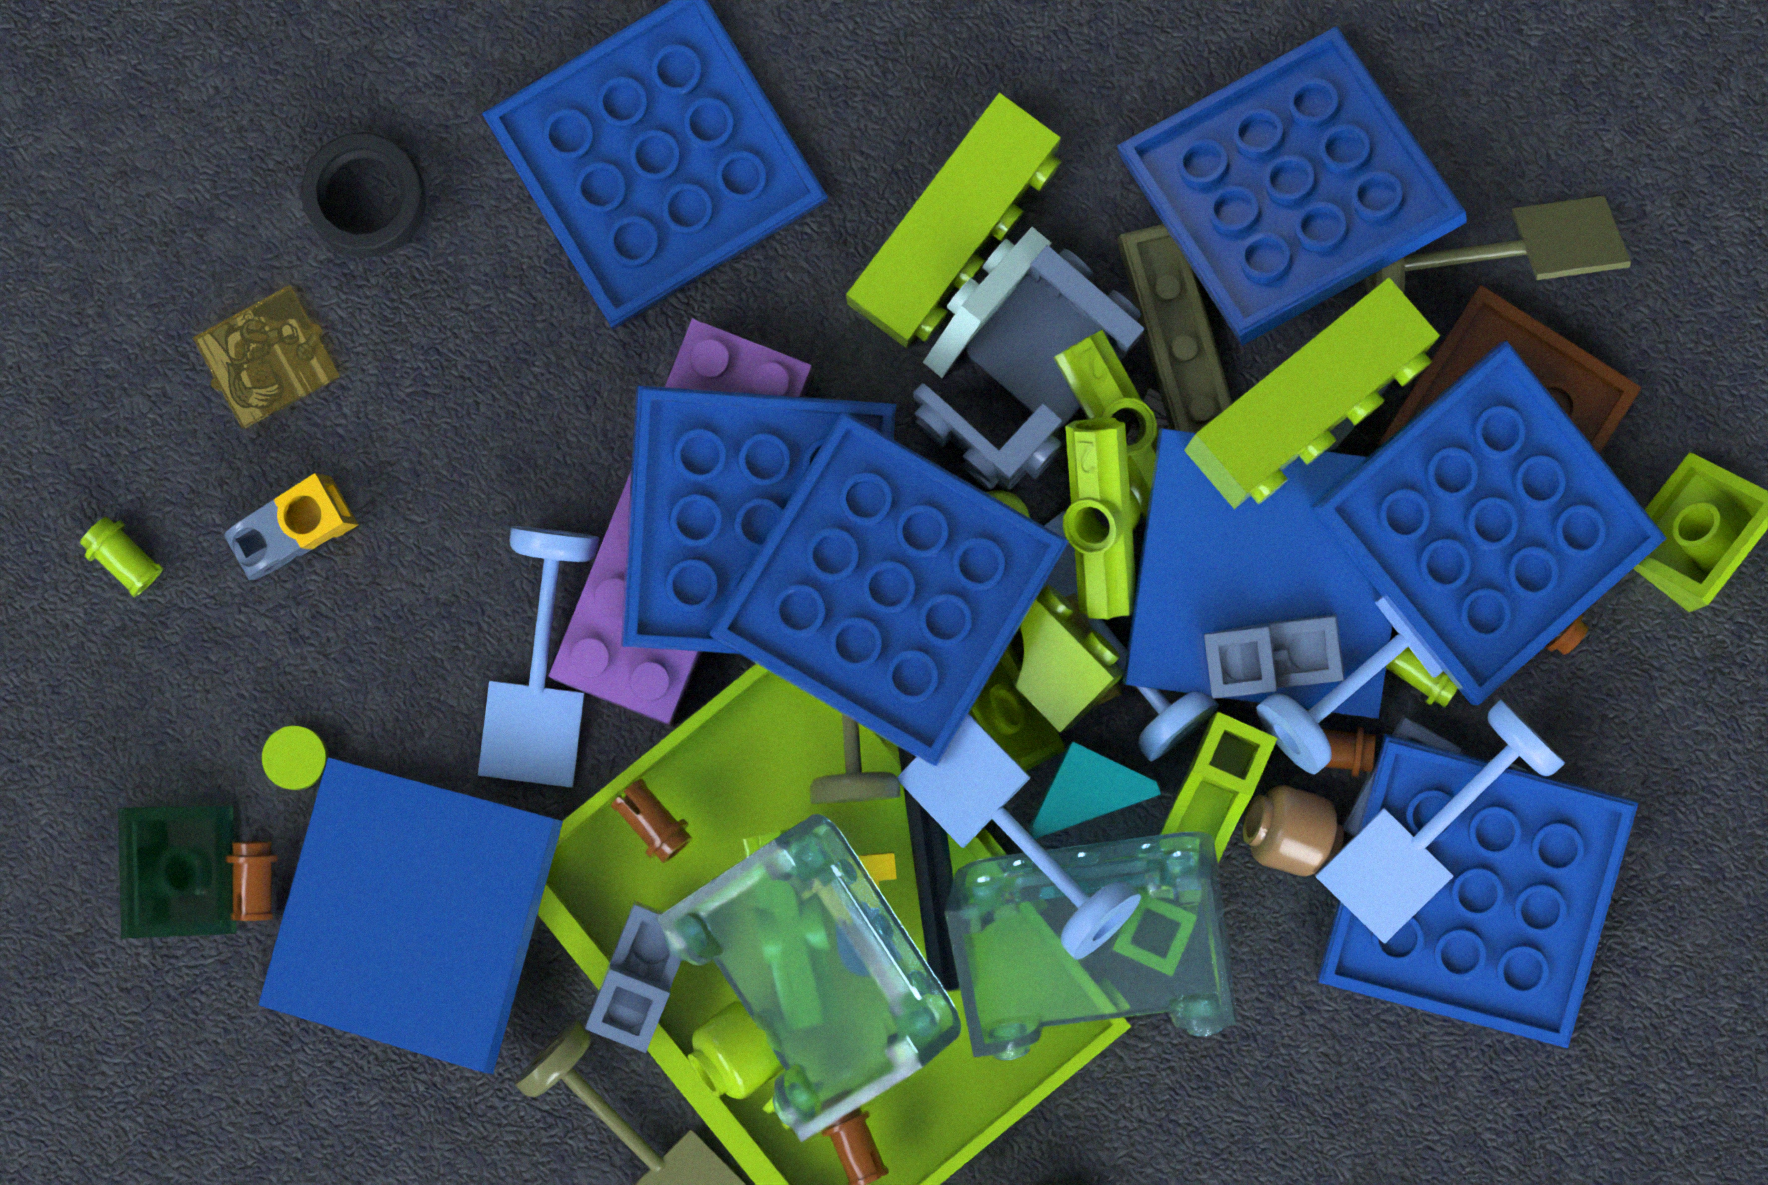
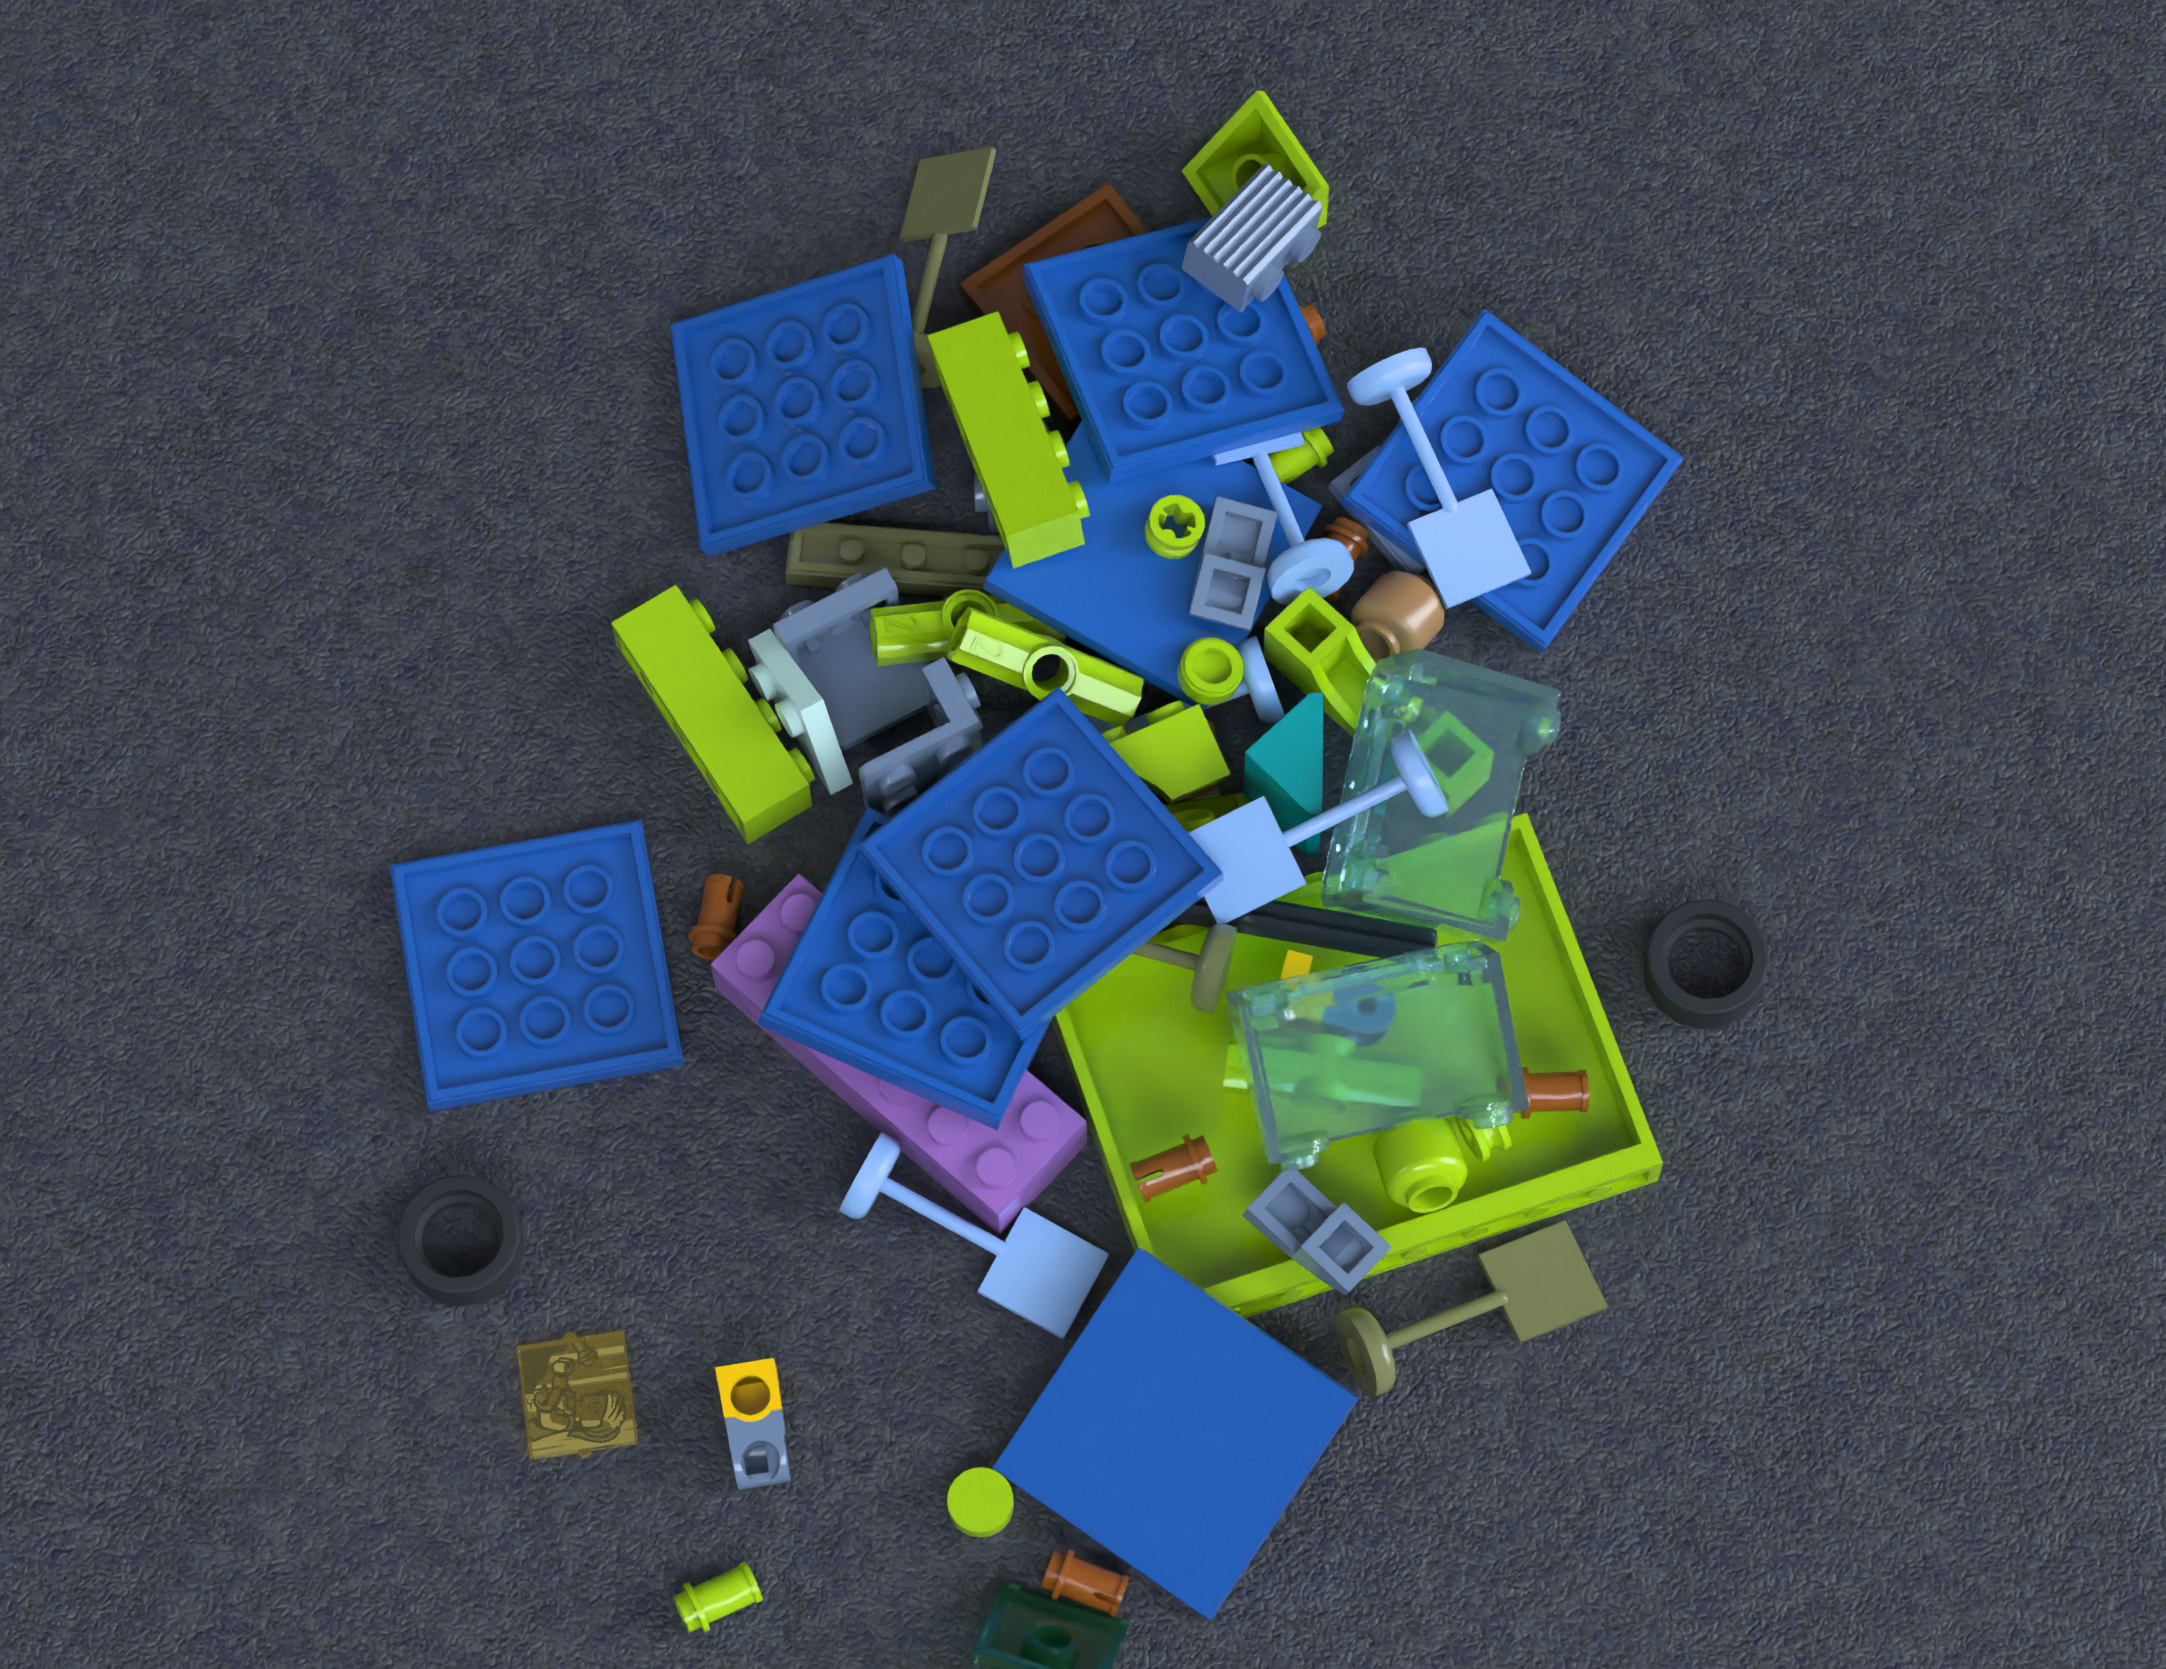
camera: 70 degrees left, 15 degrees down
none -> dark orange pin [688,874,745,960]
none -> lime bush [1144,495,1205,559]
none -> lime tile [1177,637,1244,705]
none -> sand blue brick [1181,164,1323,312]

